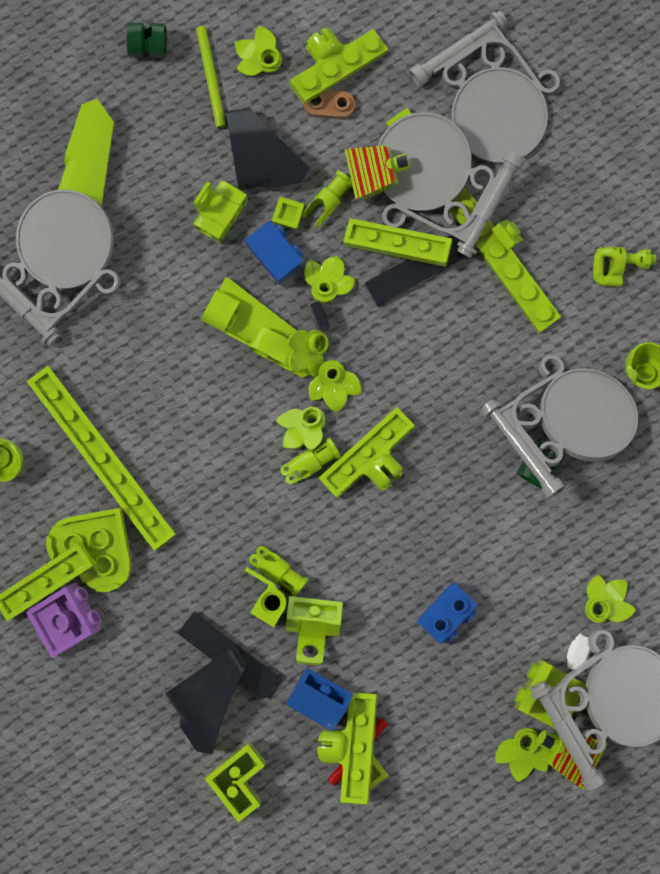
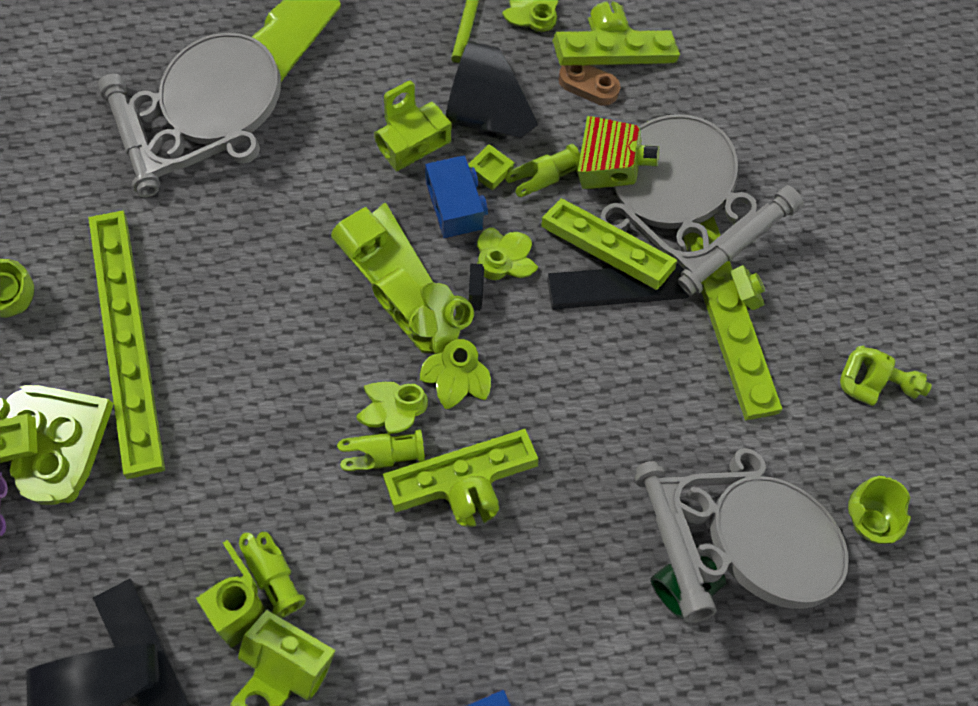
camera: 20 degrees right, 20 degrees down
light grey piece [408,11,560,164] -> none

